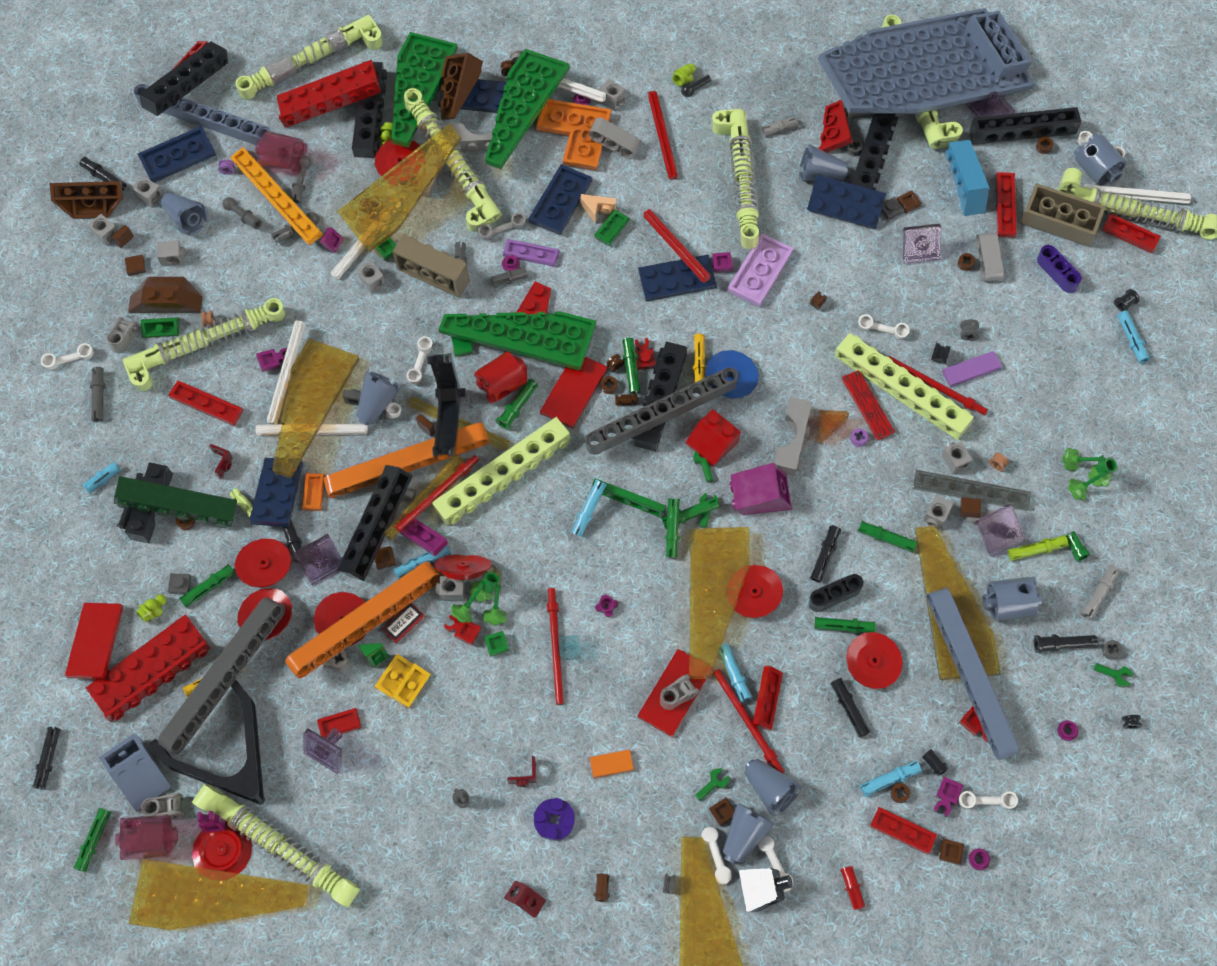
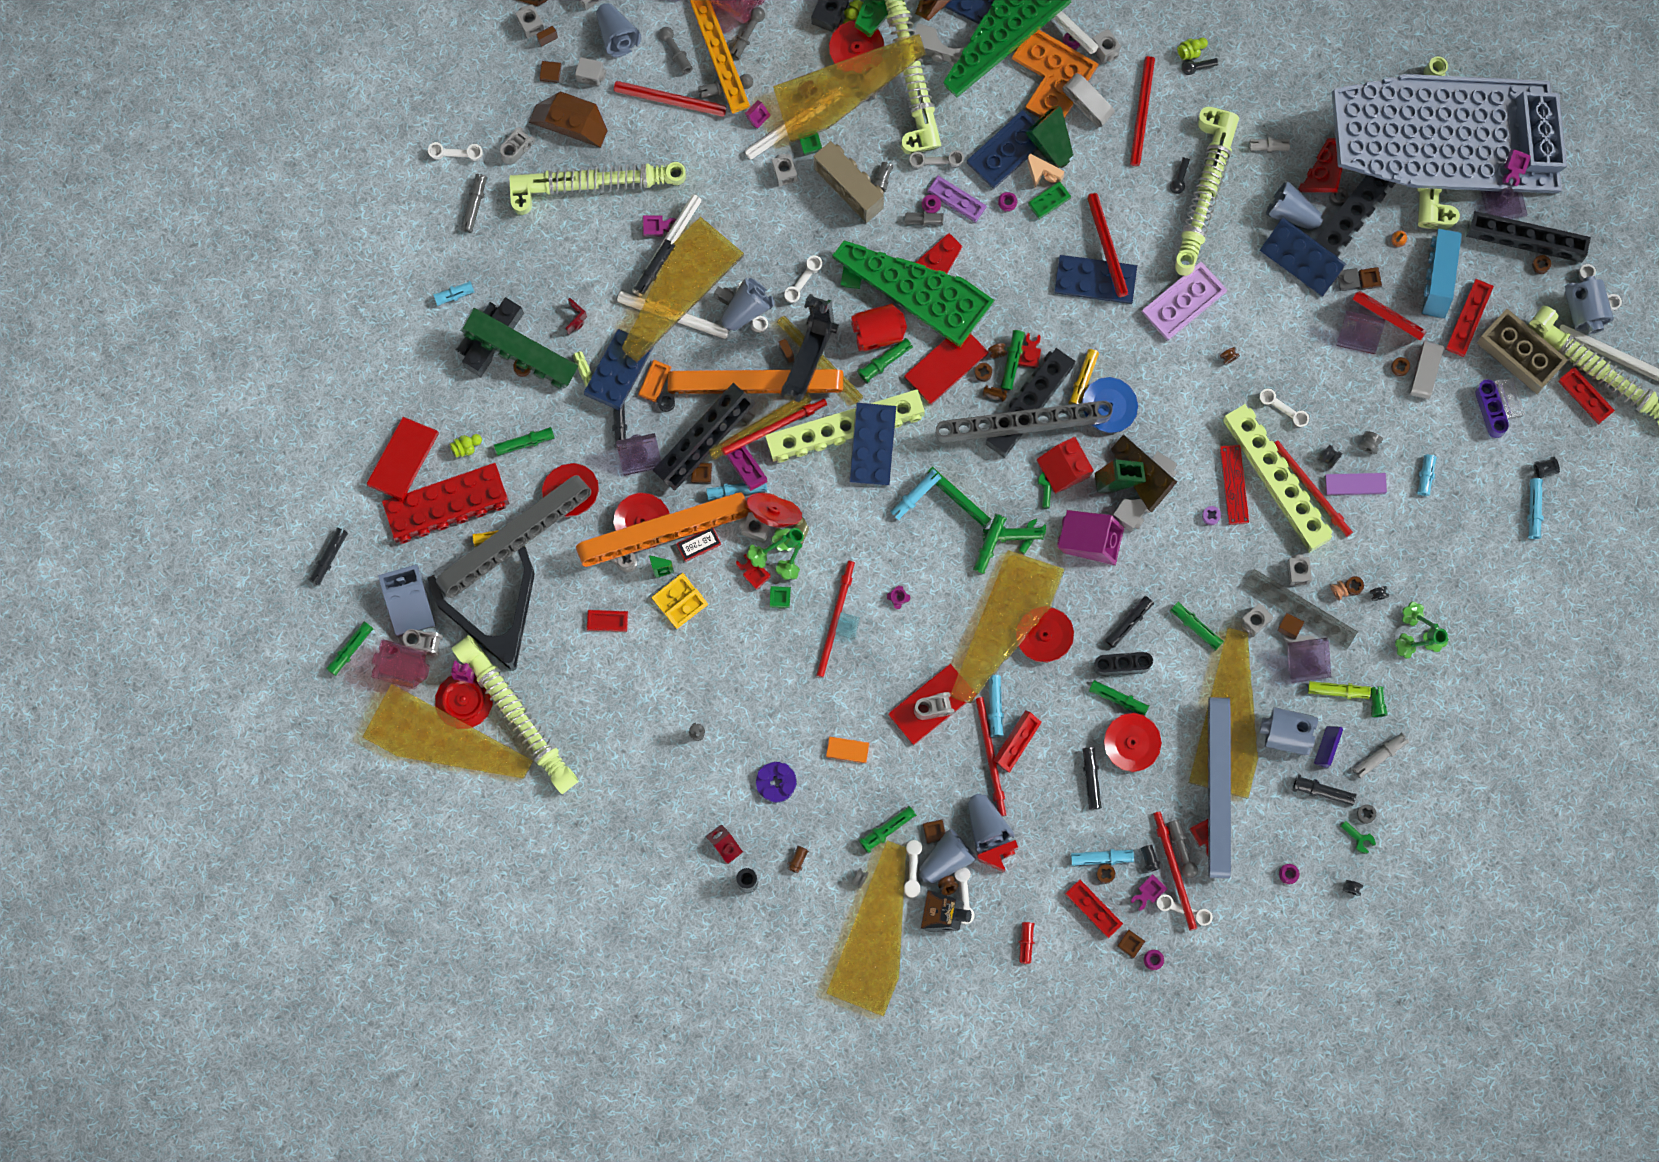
camera: 20 degrees right, 10 degrees up
green slope [140,317,180,338] -> none
red plate [168,380,243,426] -> none
dark grey plate [168,573,191,594] -> none
nougat bush [201,310,214,328] -> none
red piece [234,538,292,588] -> none
clear purple tile [303,728,342,774] -> none
dark red bracket [507,756,536,787] -> none
green bar [695,768,730,801] -> none
magenta plate [712,252,733,273] -> none
clear orange slope [818,410,849,444] -> none
none -> red axle [614,81,726,117]
none -> black pin [634,239,676,295]
none -> black bush [657,393,675,412]
none -> black pin [736,868,758,893]
none -> dark blue plate [849,402,897,485]
none -> green pin [858,806,917,854]
none -> reddish brown bush [937,876,958,895]
none -> red slope [977,840,1018,873]
none -> magenta plate [998,192,1018,211]
none -> dark green slope [1025,106,1074,168]
none -> dark green slope [1094,460,1146,493]
none -> dark brown wing [1111,434,1178,512]
none -> red bar [1153,811,1197,931]
none -> dark grey pin [1167,819,1198,878]
none -> black bar [1170,157,1190,194]
none -> dark purple slope [1314,726,1343,768]
none -> reddish brown bush [1345,576,1364,596]
none -> red tile [1352,291,1426,341]
none -> black bush [1369,586,1390,601]
none -> orange hinge [1391,230,1407,247]
none -> medium azure pin [1417,454,1437,496]
none -> clear plate [1495,378,1525,420]
none -> magenta plate [1503,149,1531,186]

